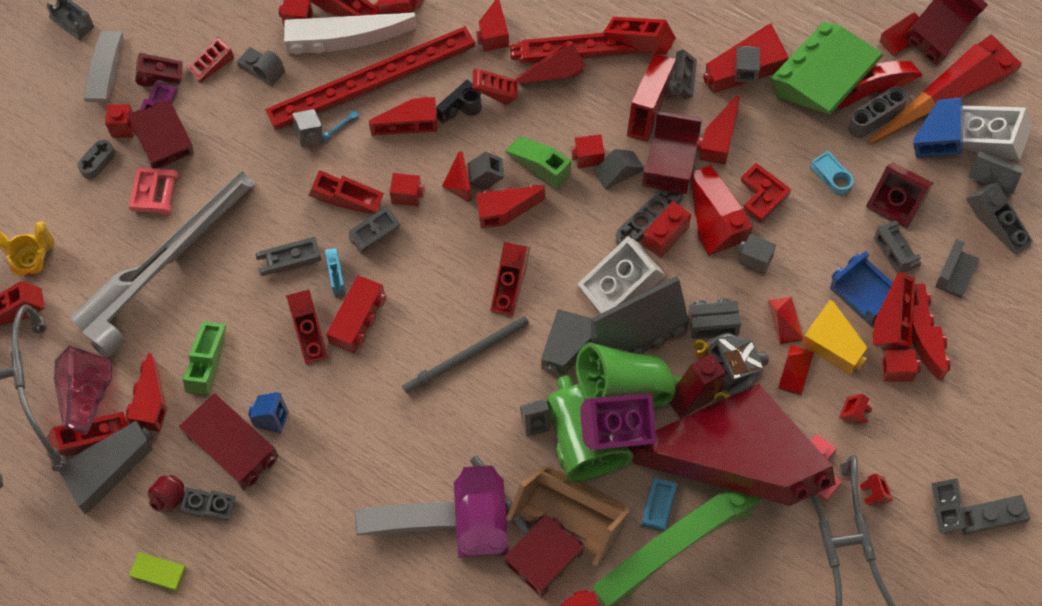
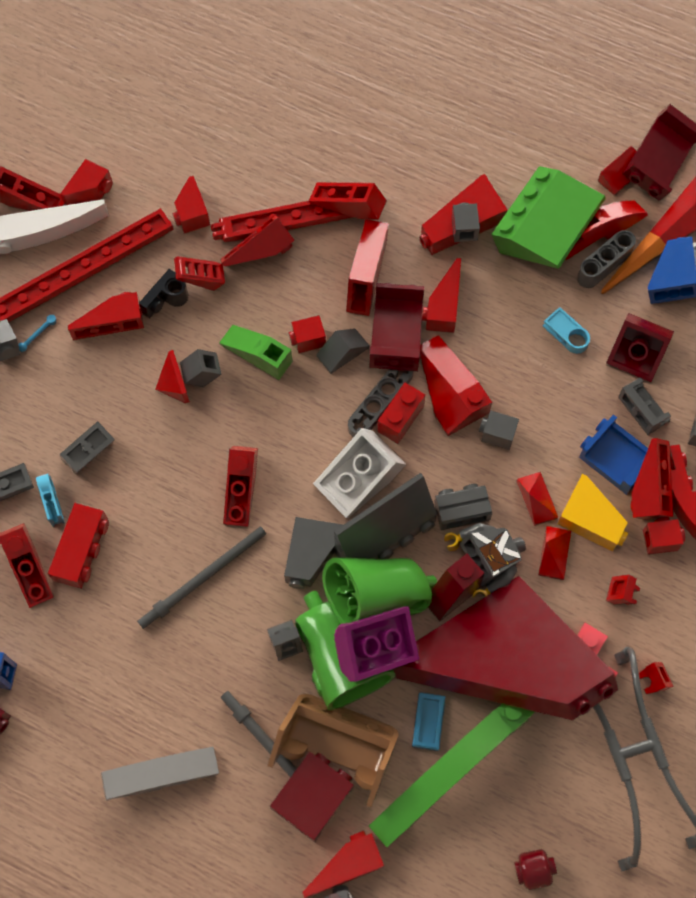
camera: 10 degrees left, 5 degrees up
red slope [308,170,384,214] -> none
red brick [389,173,425,206] -> none
magenta slope [454,465,509,558] -> none
red slope [476,185,545,229] -> none
dark grey hinge [666,49,697,99] -> none
red plate [740,163,791,223] -> none

